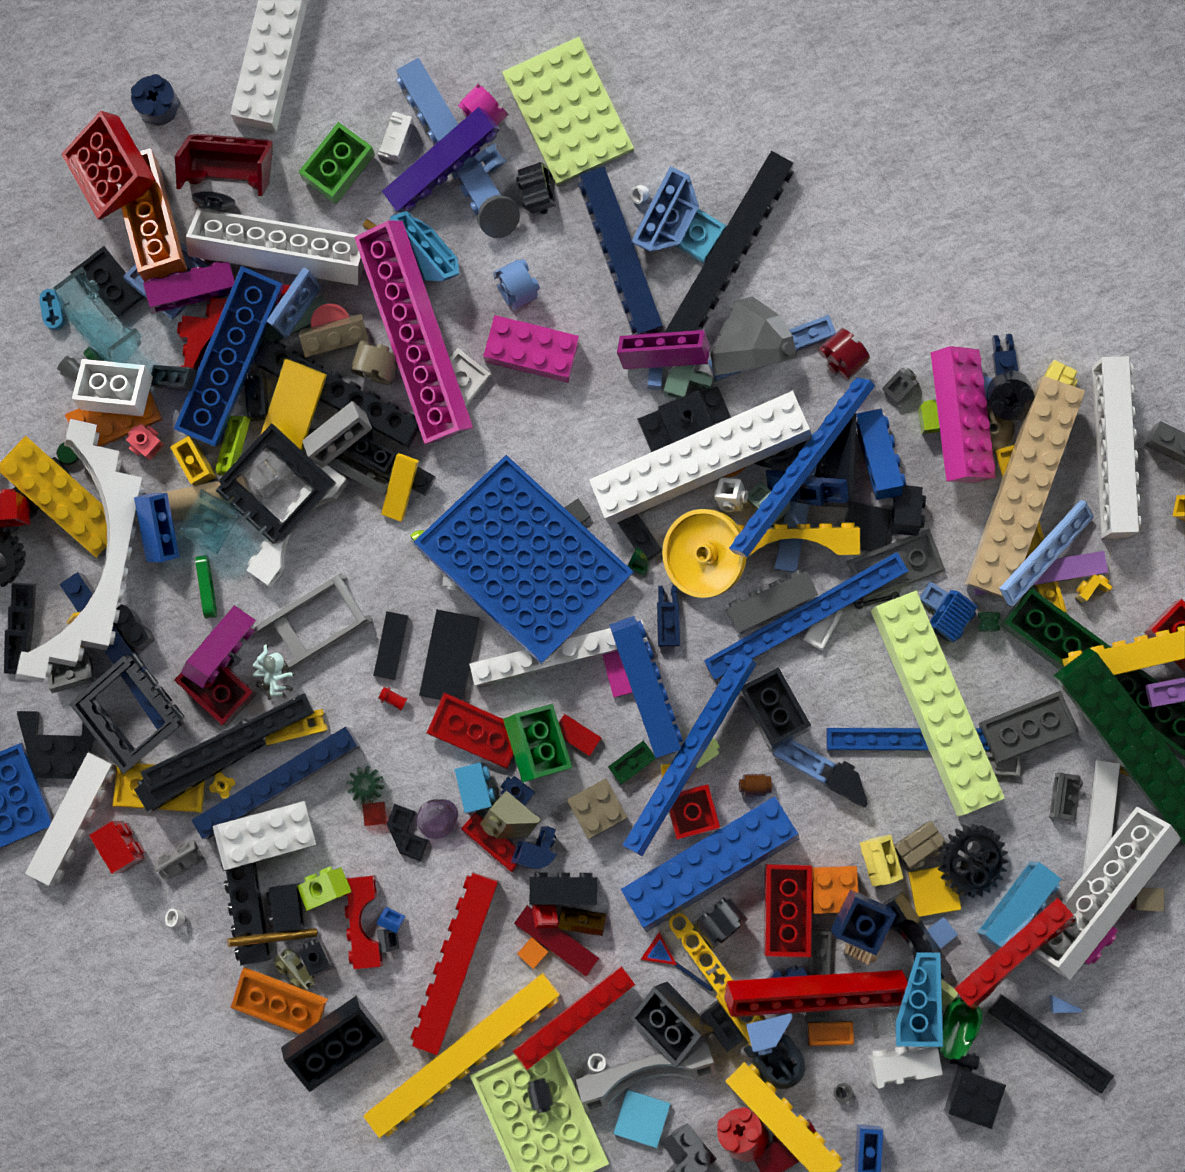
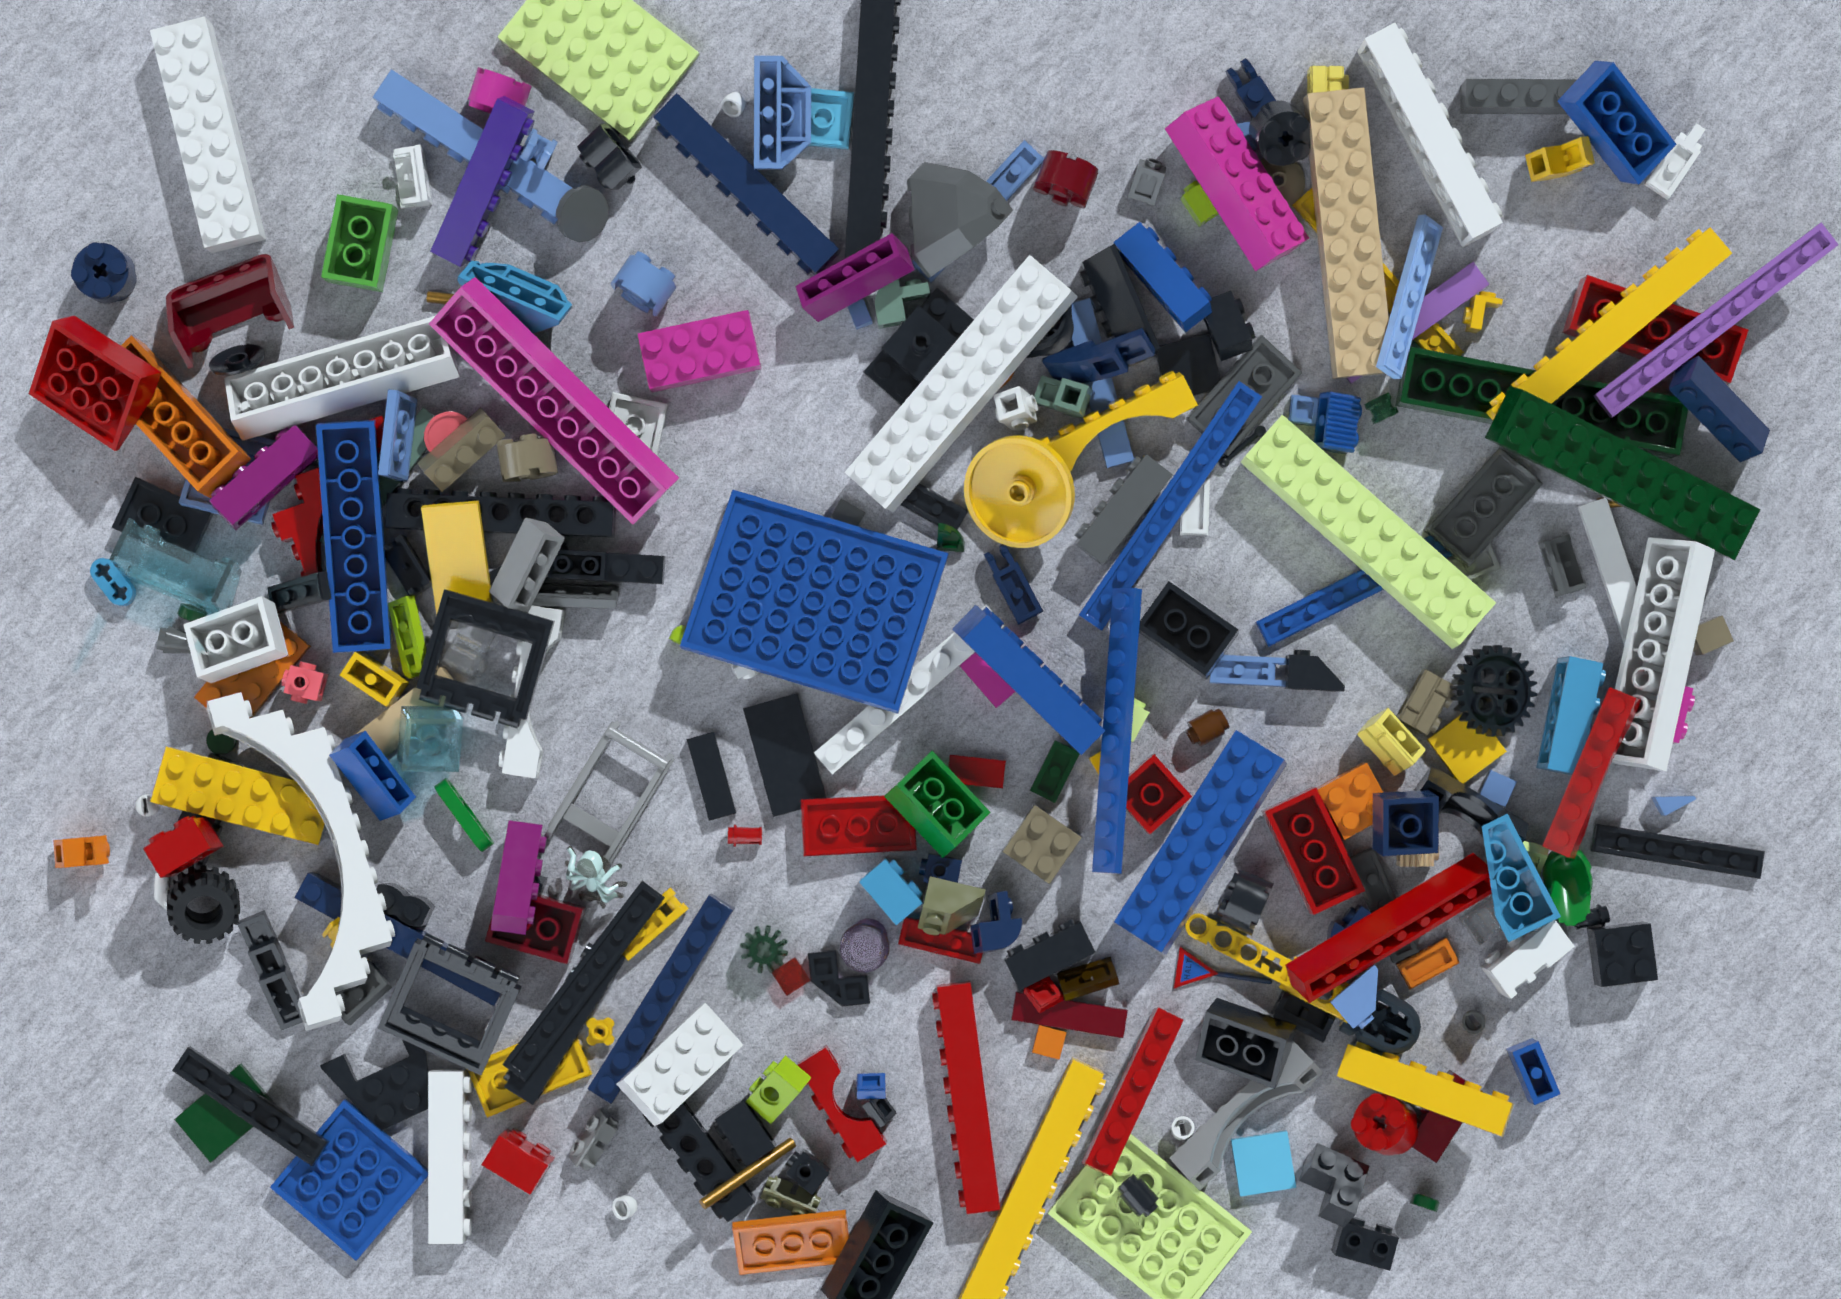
camera: 30 degrees left, 5 degrees up
yellow tile [381,453,419,522] -> none
blue plate [729,378,875,558] -> none

